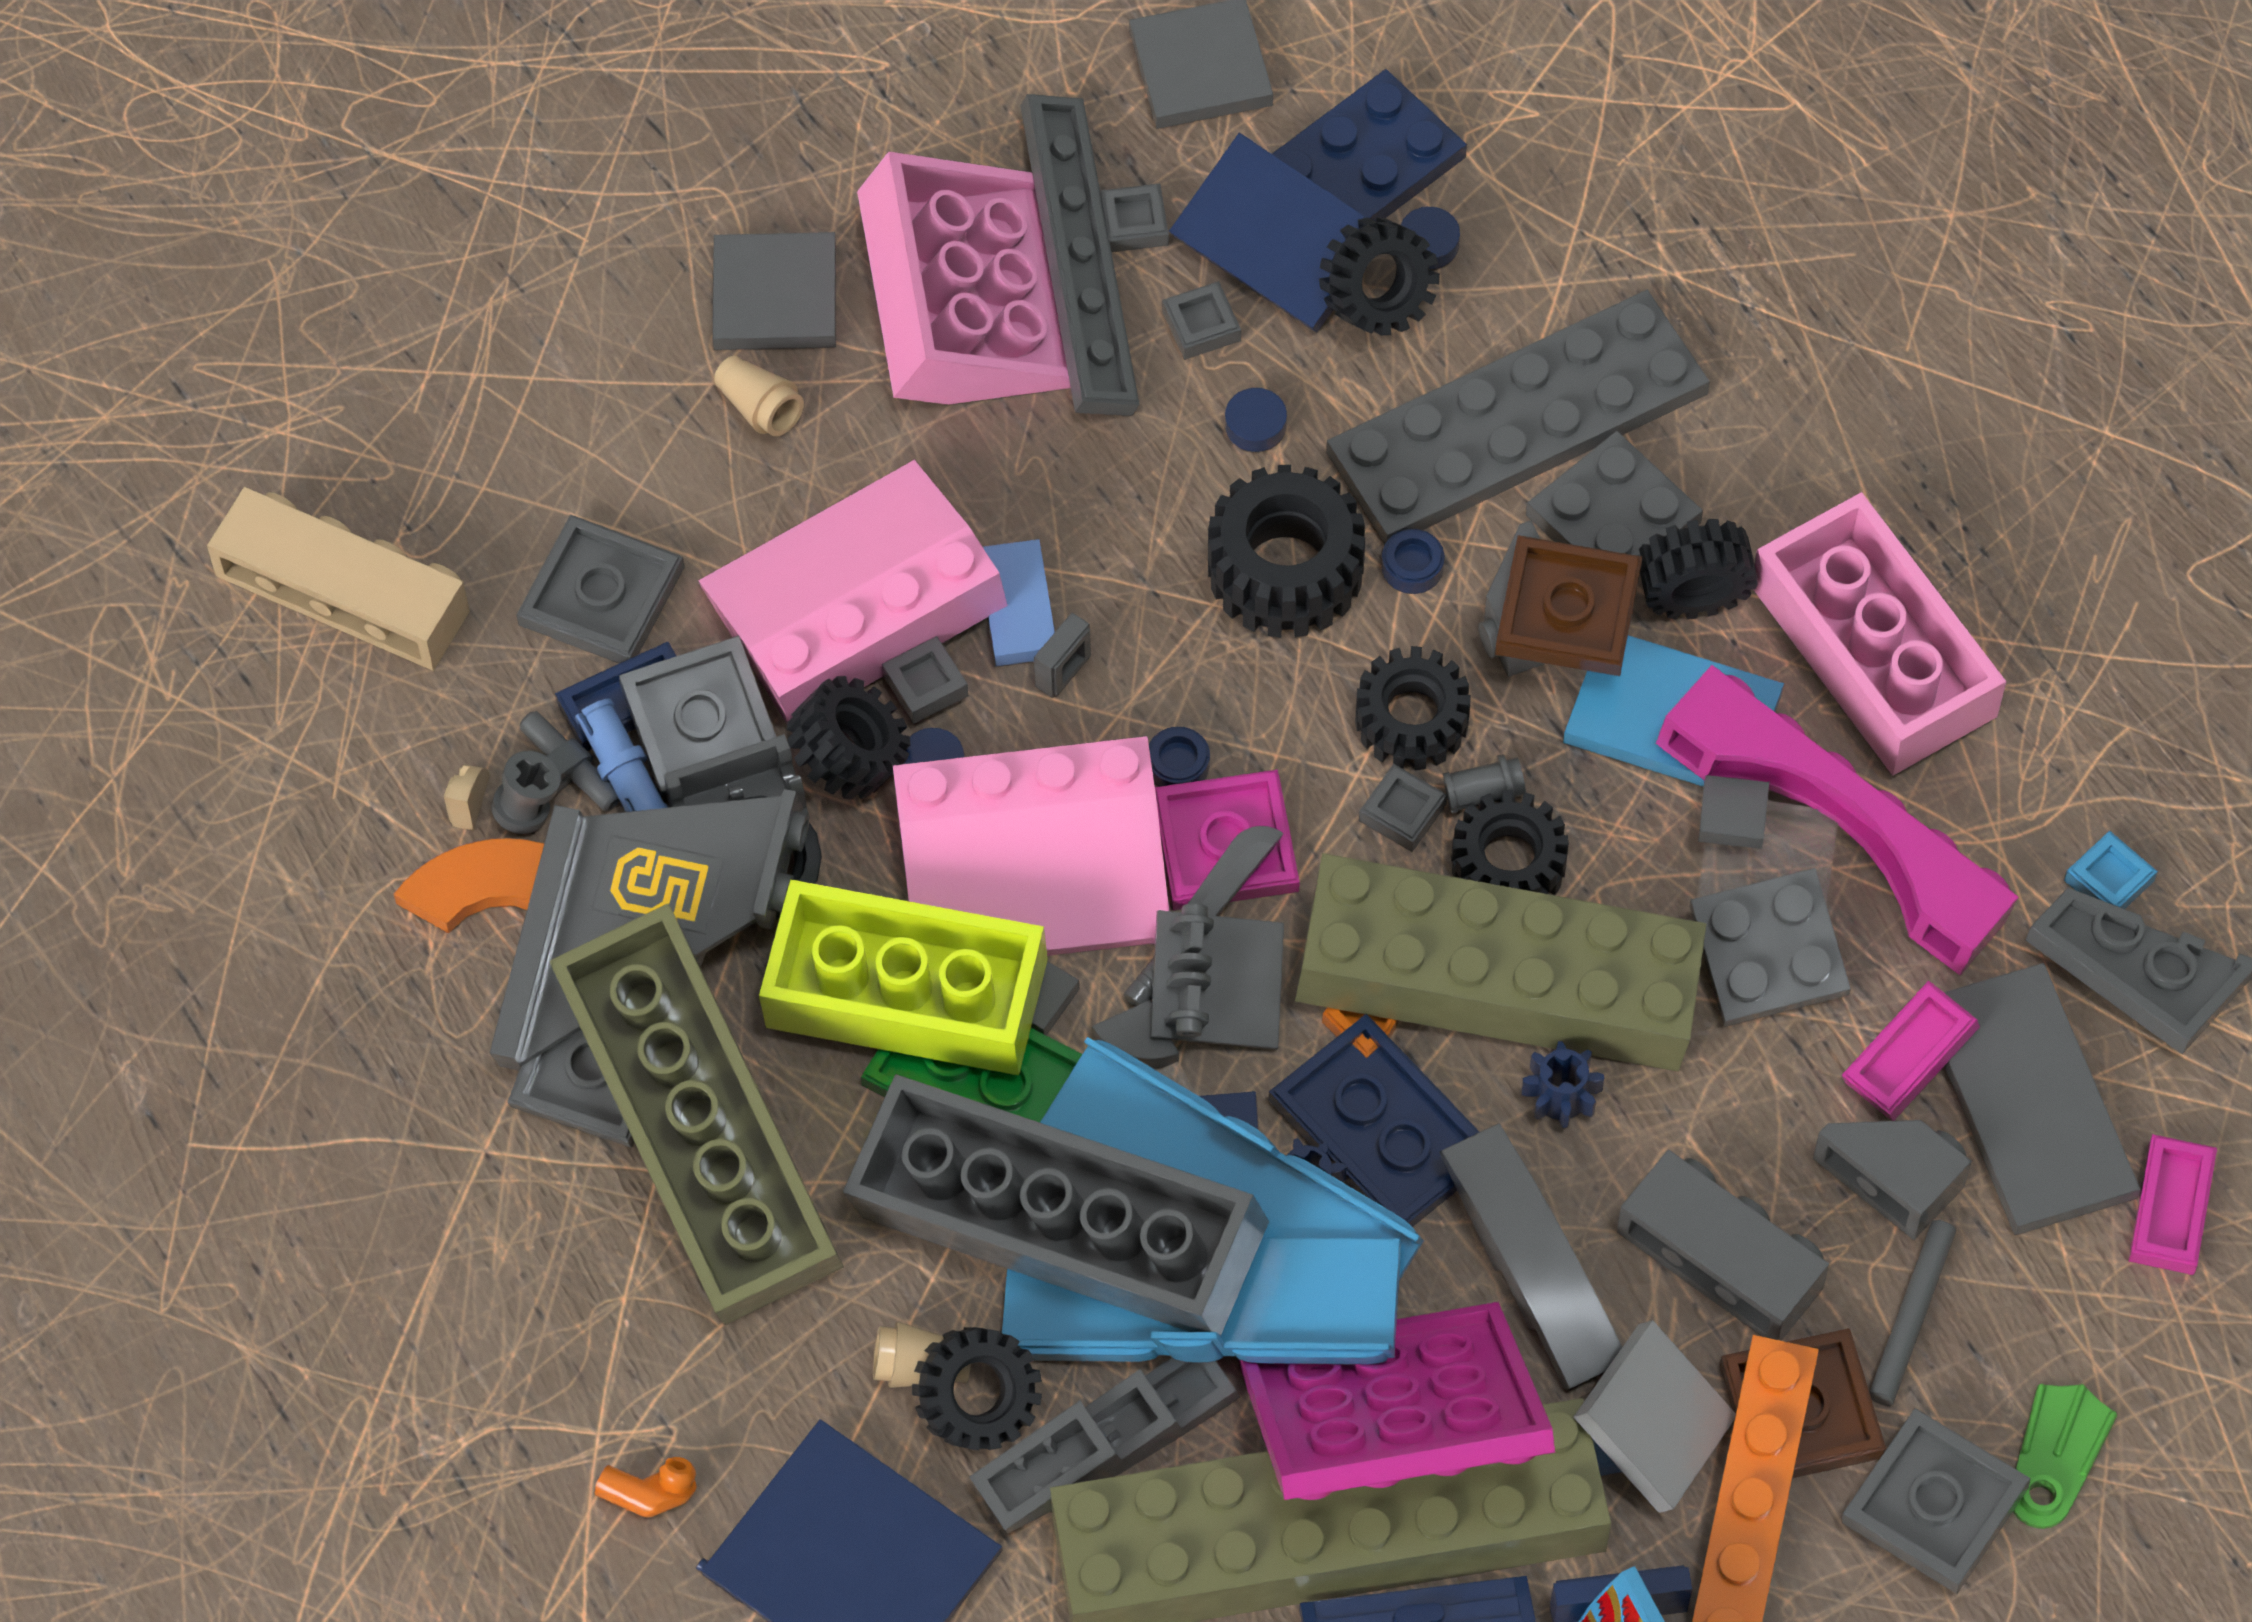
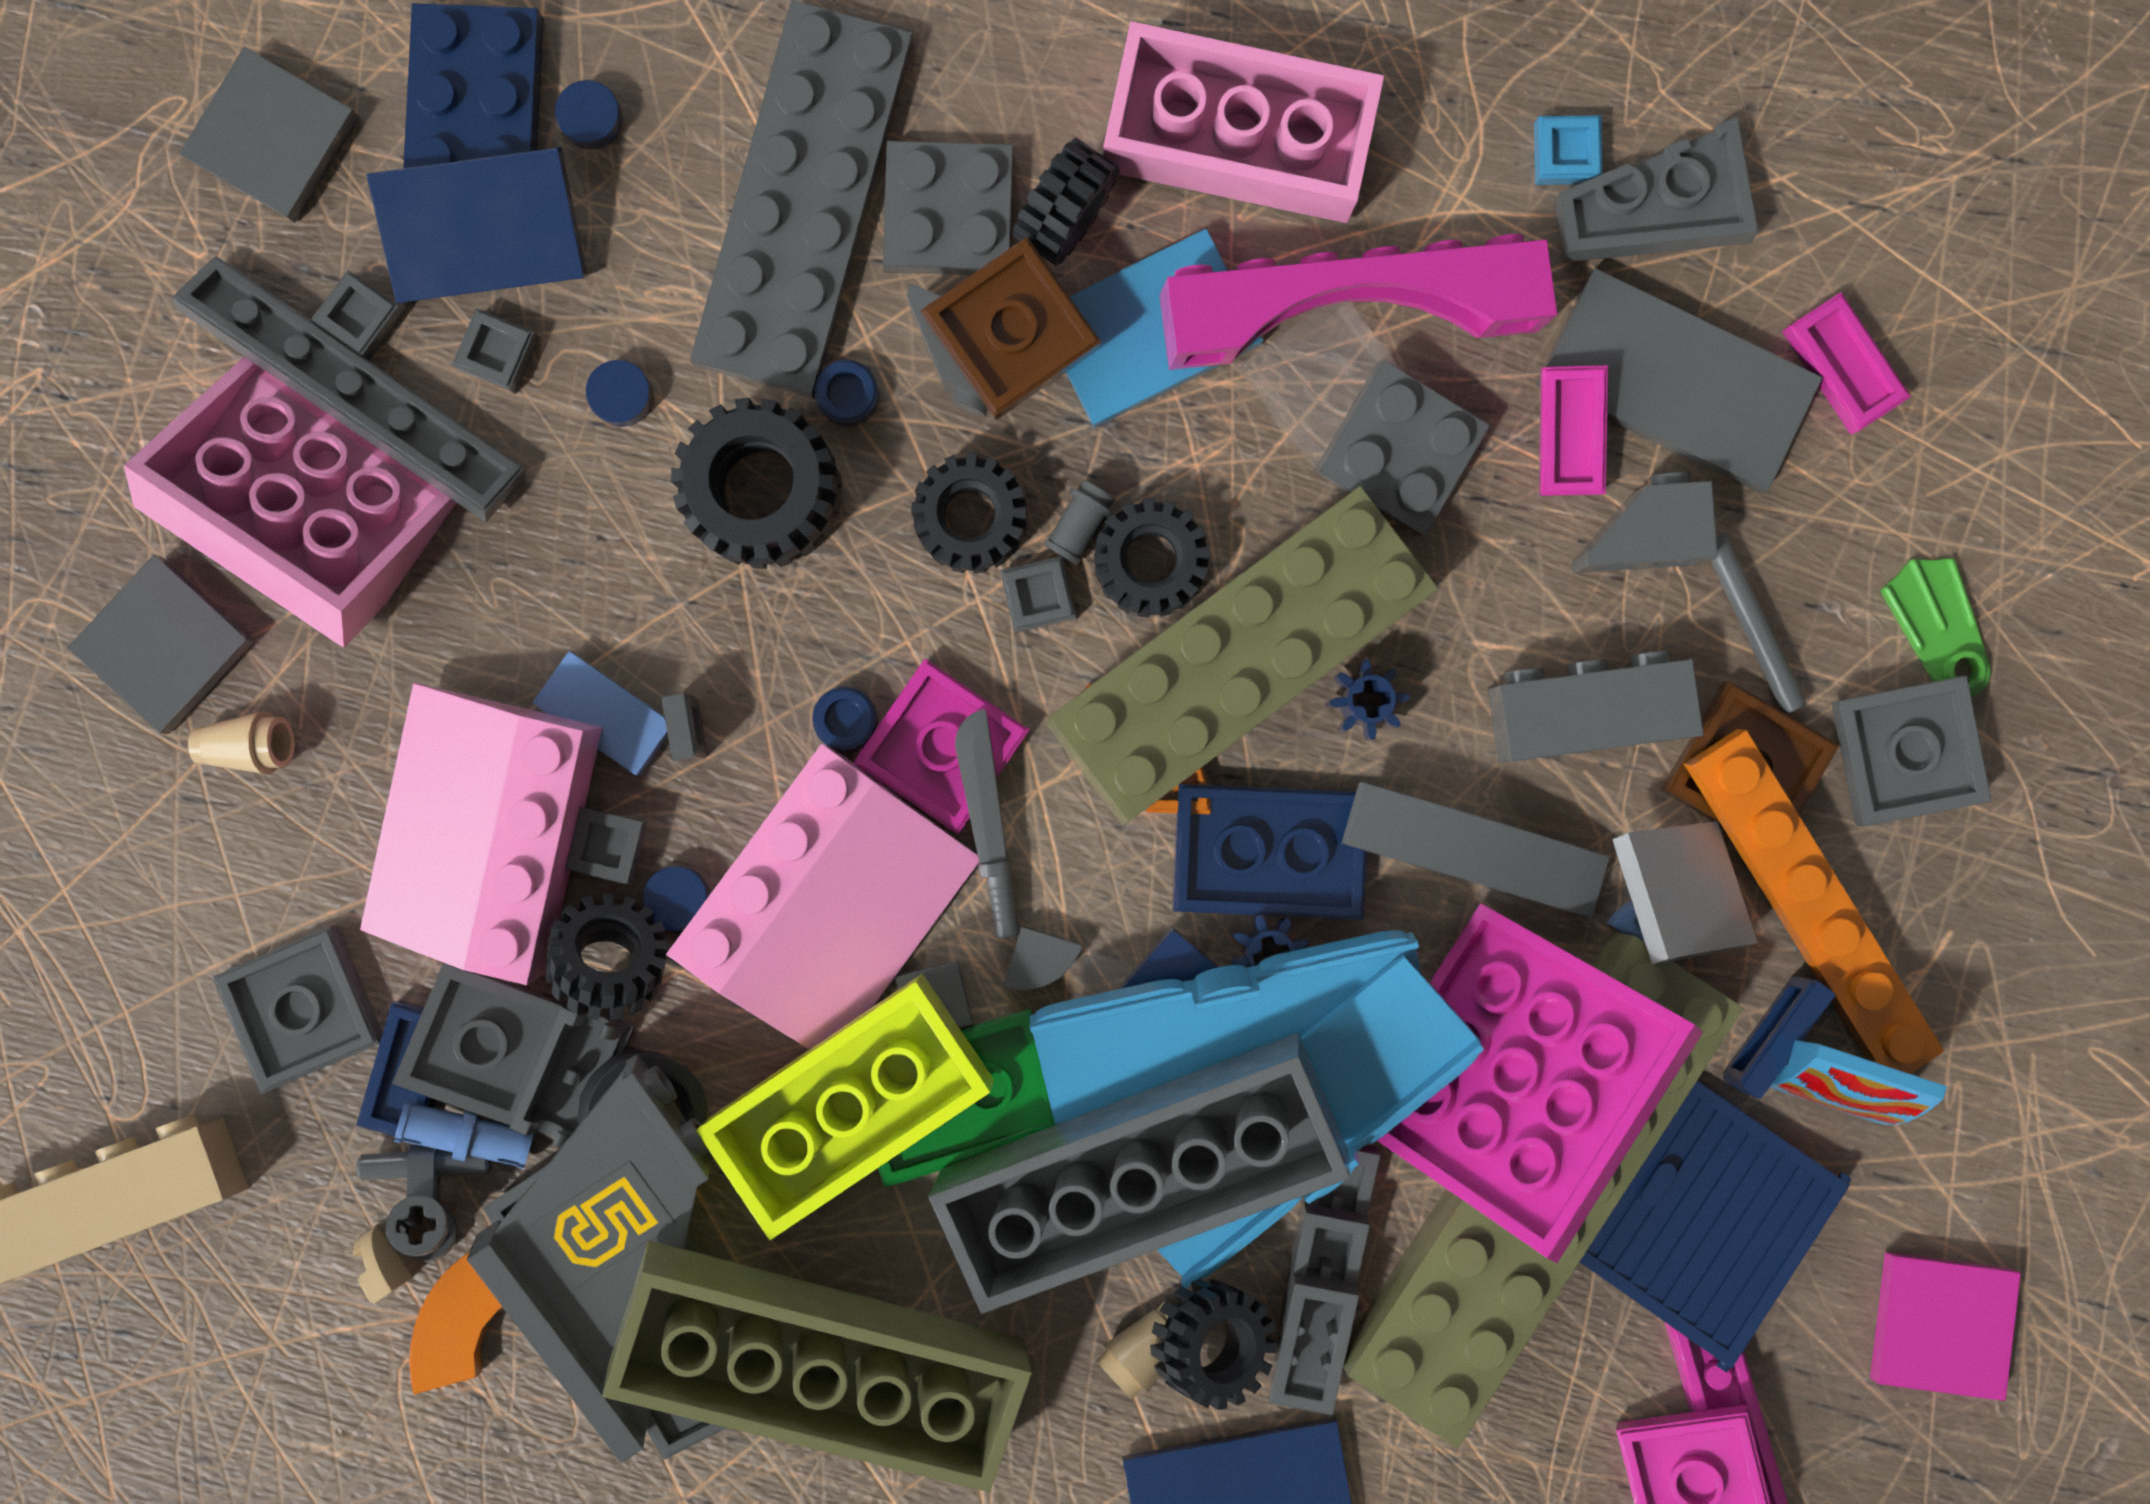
camera: 50 degrees left, 25 degrees up
dark grey hinge [1150,904,1284,1050] -> none
black tyre [1319,217,1440,336] -> none
dark grey tile [1698,775,1769,849] -> none

